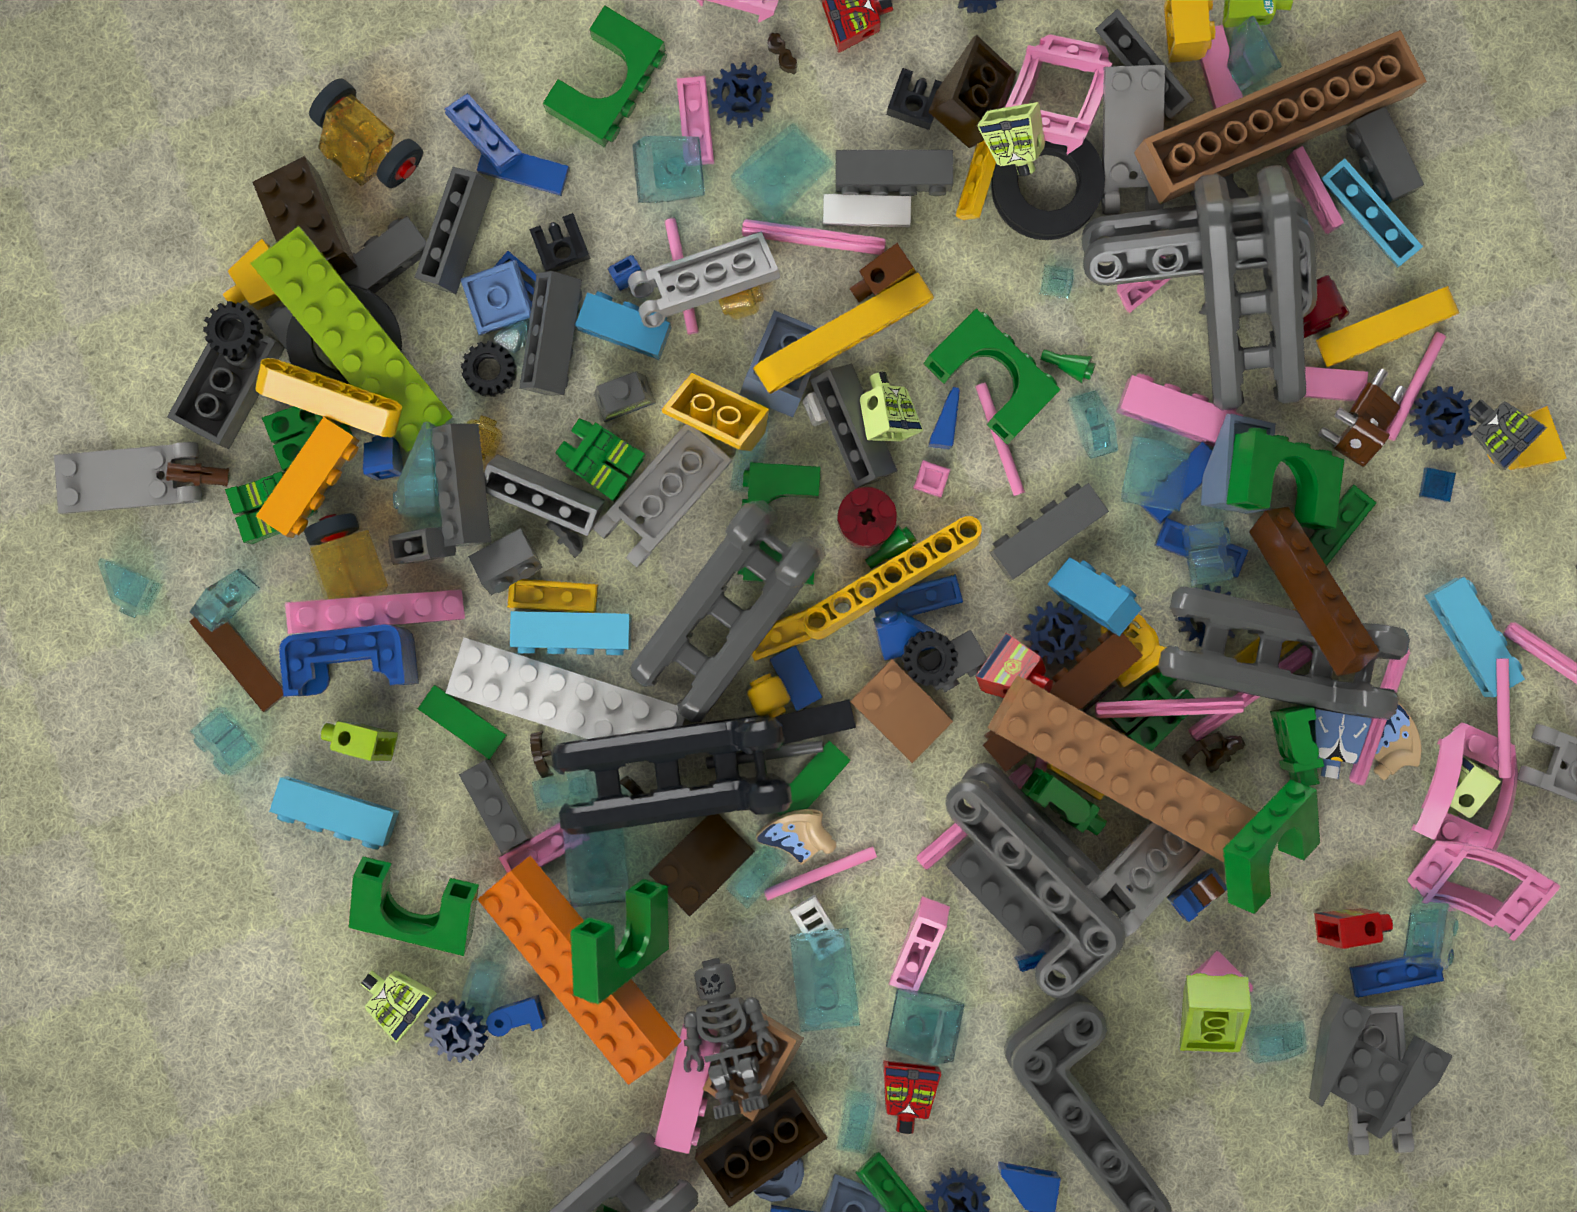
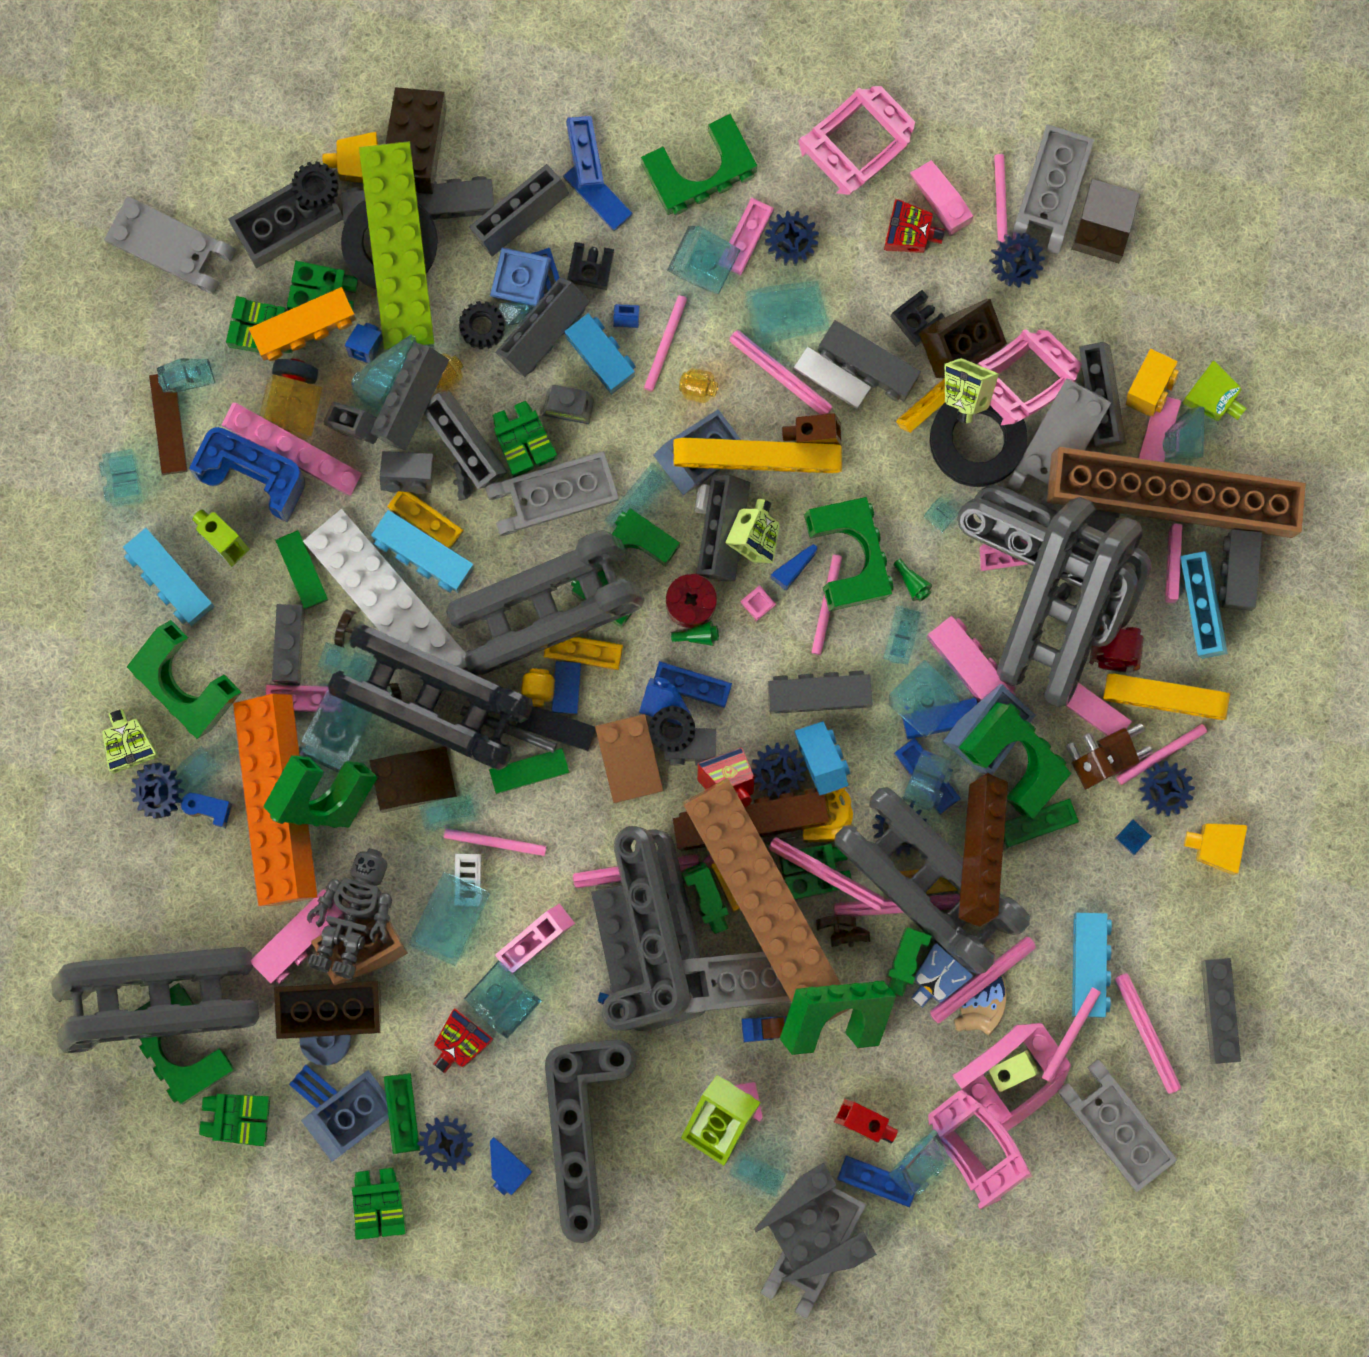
camera: 30 degrees right, 5 degrees down
clear light blue slope [98,558,163,618] -> none
reddish brown pin [166,462,229,487] -> none
yellow beam [255,358,402,437] -> none
clear yellow brick [309,78,423,188] -> none
light grey hinge [628,231,780,328] -> none
yellow slope [662,373,769,451] -> none
tan arm [756,809,836,865] -> none
dark brown piece [767,32,797,75] -> none
yellow beam [804,516,982,639] -> none
clear light blue slope [836,1089,877,1154] -> none
torso [1468,399,1547,470] -> none

